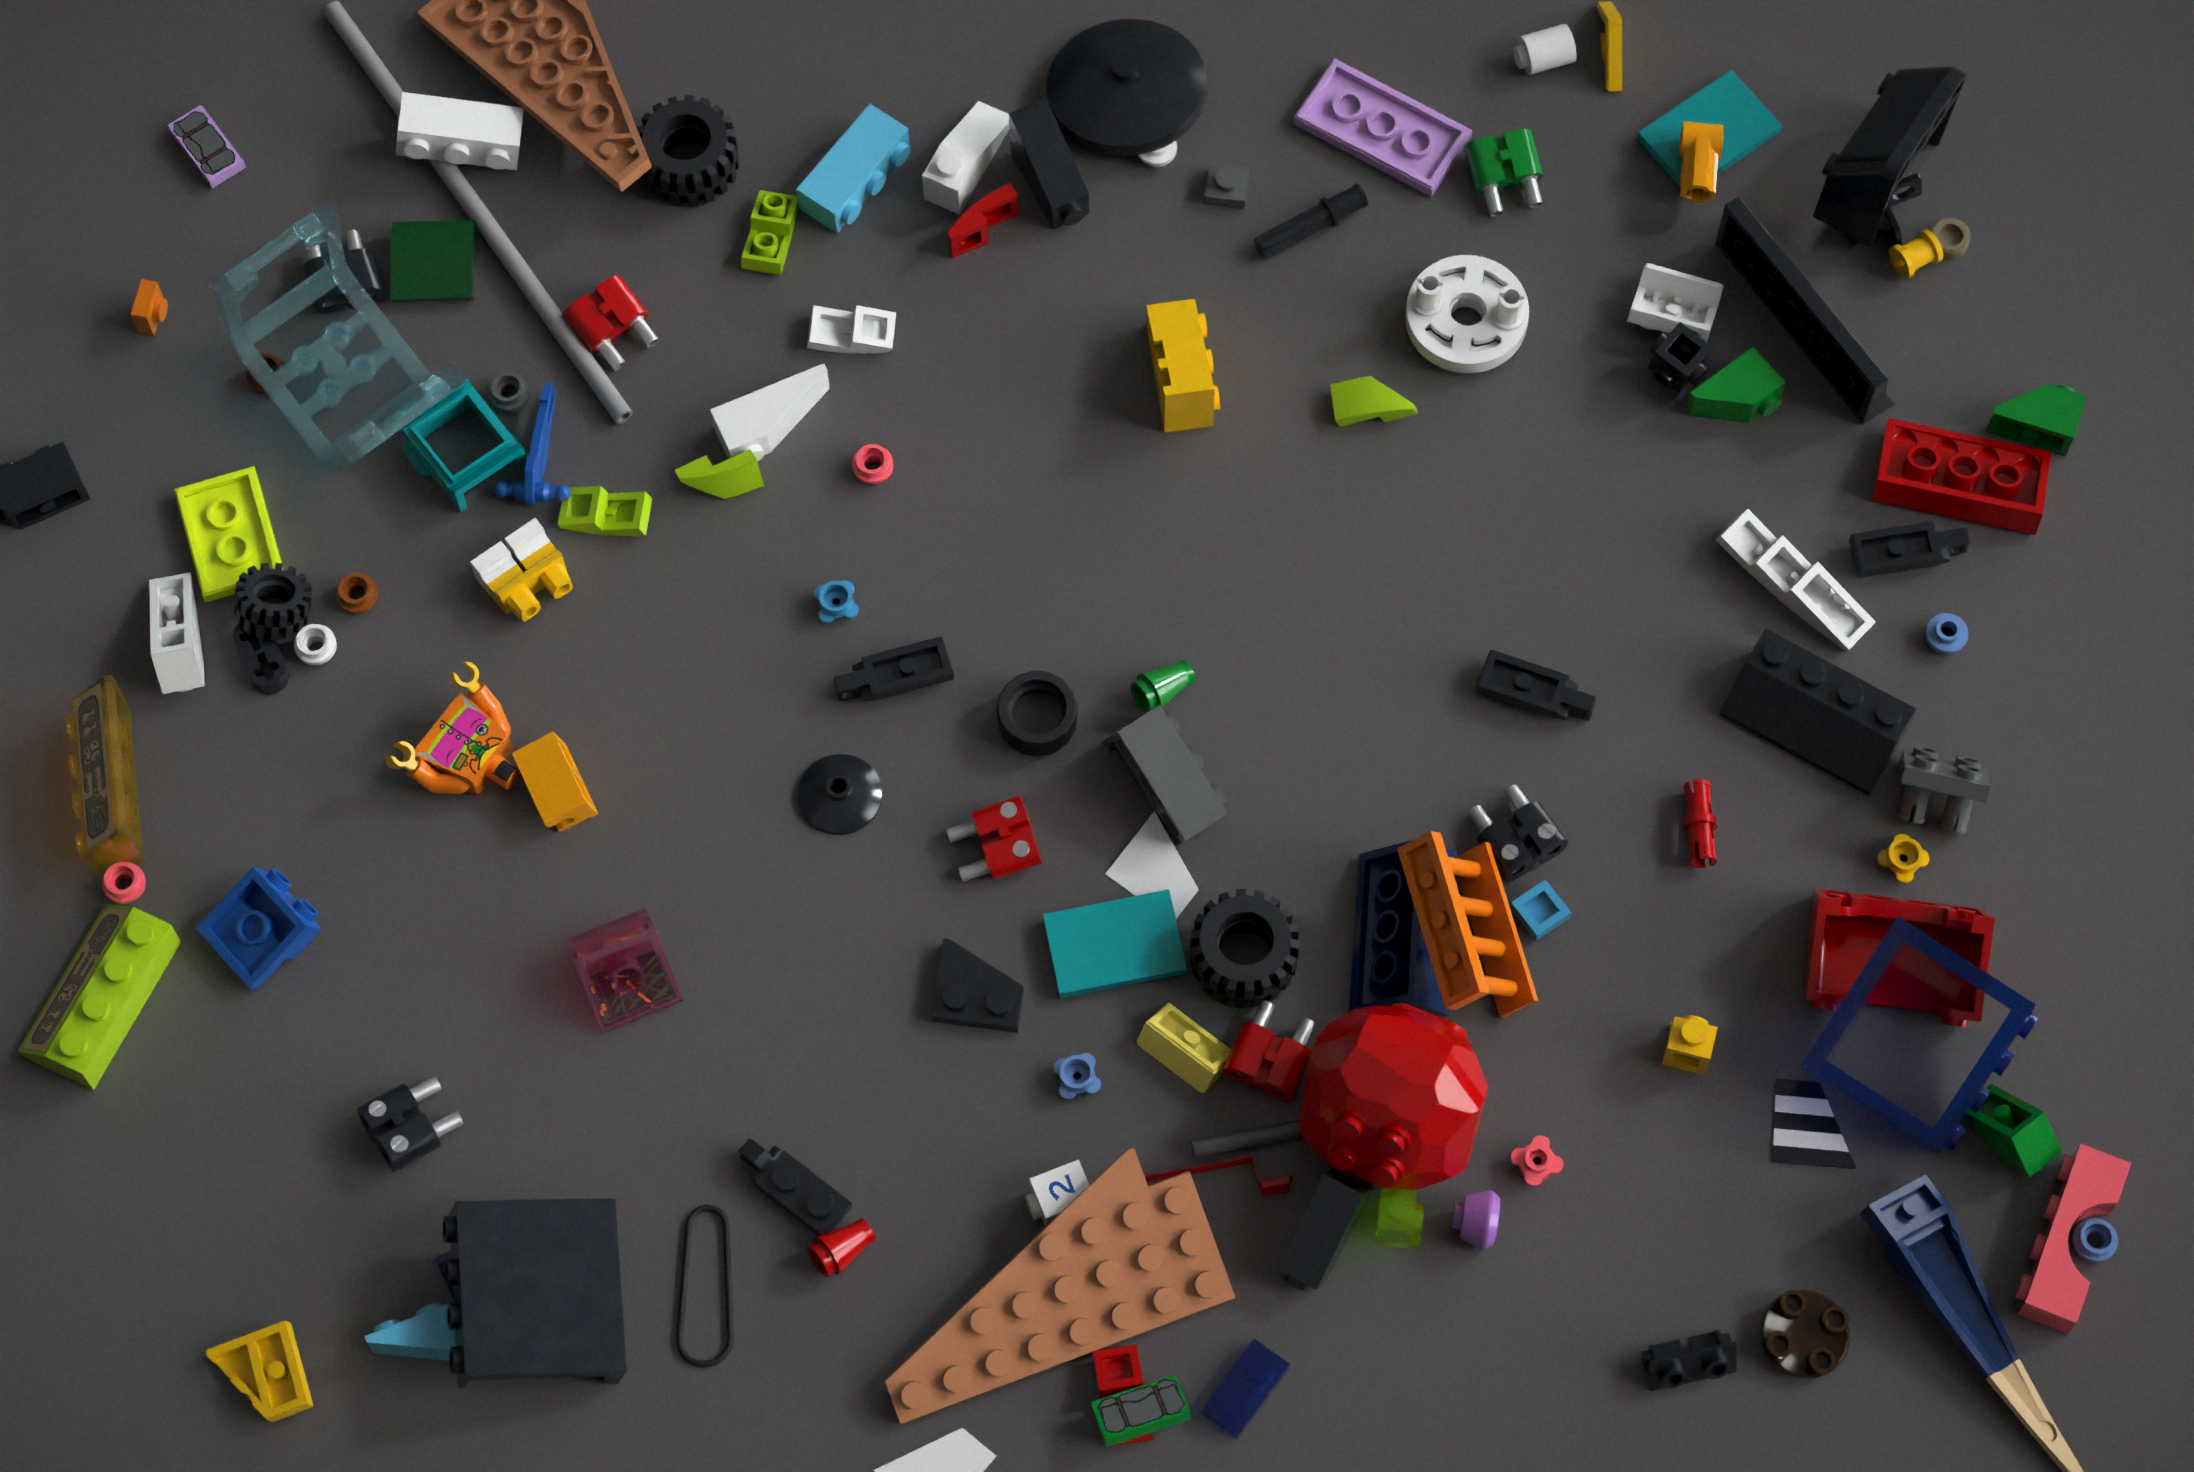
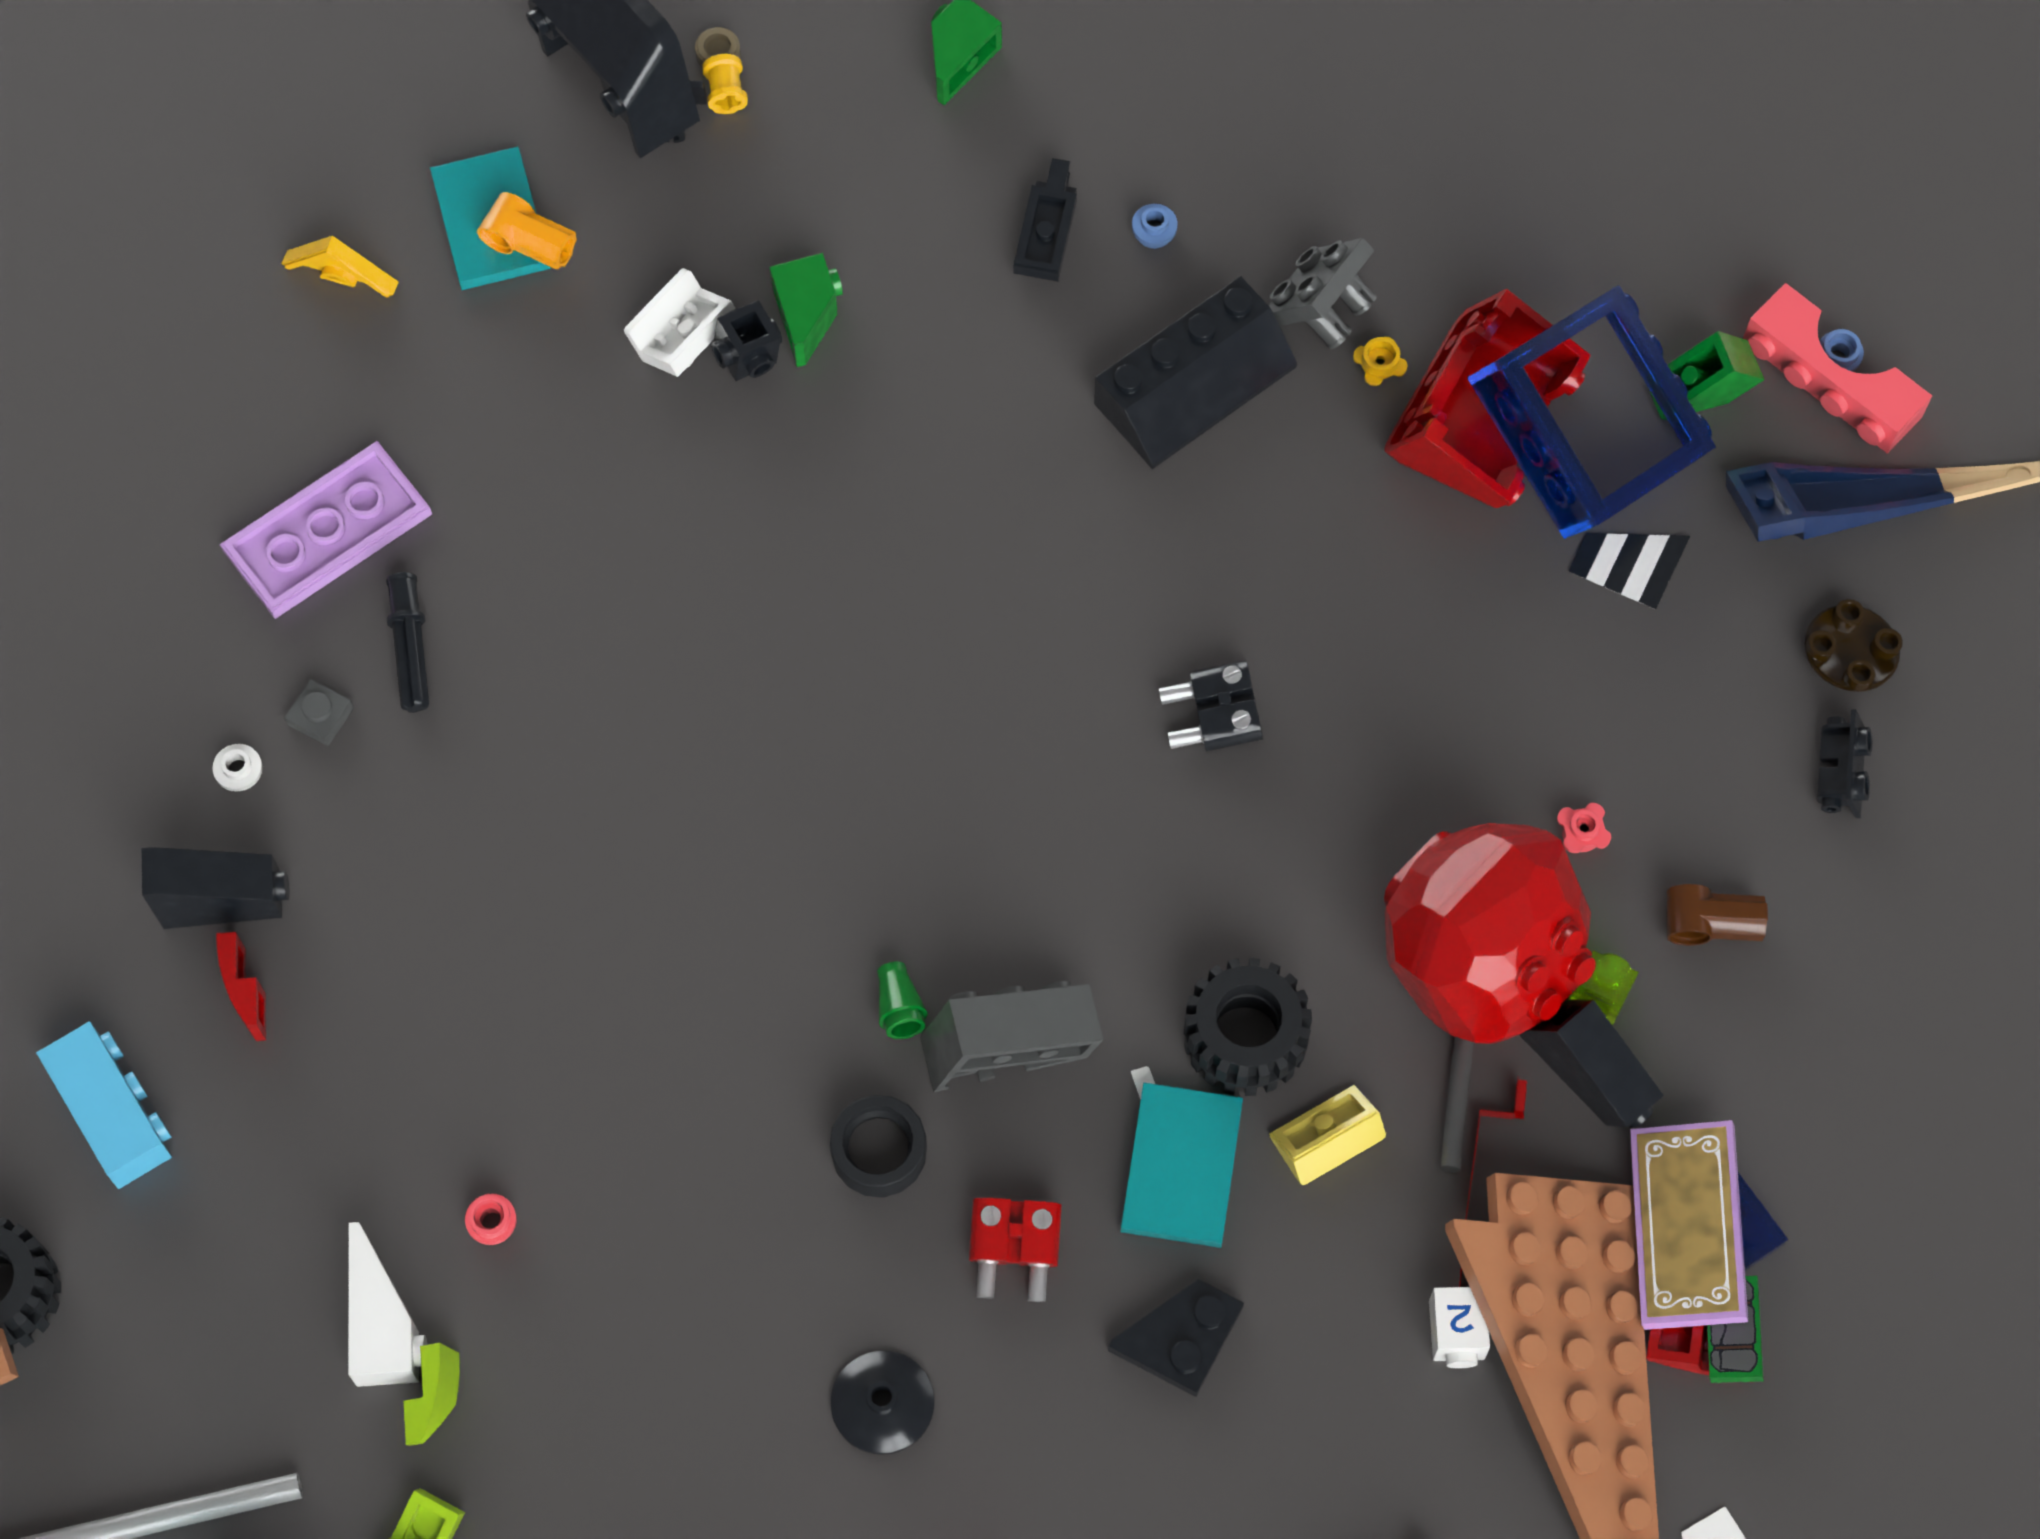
camera: 70 degrees left, 0 degrees up
red piece [562,275,659,371] -> none
lime slope [741,190,798,275] -> none
white slope [807,305,896,354] -> none
dark azure plate [814,580,859,624] -> none
black hinge [834,636,954,702] -> none
white slope [922,101,1009,215] -> none
black dish [1047,19,1207,156] -> none
medium blue plate [1053,1053,1101,1100] -> none
white sticker [1105,811,1199,919] -> none
yellow wedge [1146,299,1220,433] -> none
red piece [1223,1000,1315,1101] -> none
lime slope [1330,376,1417,427] -> none
dark blue slope [1349,839,1458,1017] -> none
orange fence [1397,831,1539,1018] -> none
white piece [1405,255,1529,373] -> none
medium lavender cone [1452,1190,1500,1251] -> none
green piece [1464,129,1543,217] -> none
black hinge [1475,650,1596,721] -> none
dark azure plate [1510,879,1572,941] -> none
white brick [1513,23,1577,75] -> none
yellow brick [1661,1015,1718,1075] -> none
red pin [1683,779,1718,868] -> none
black arch [1715,197,1895,425] -> none
white slope [1715,509,1876,651] -> none
red slope [1871,418,2052,535] -> none
none -> pearl gold tile [1630,1120,1748,1330]
none -> reddish brown piece [1667,884,1768,946]

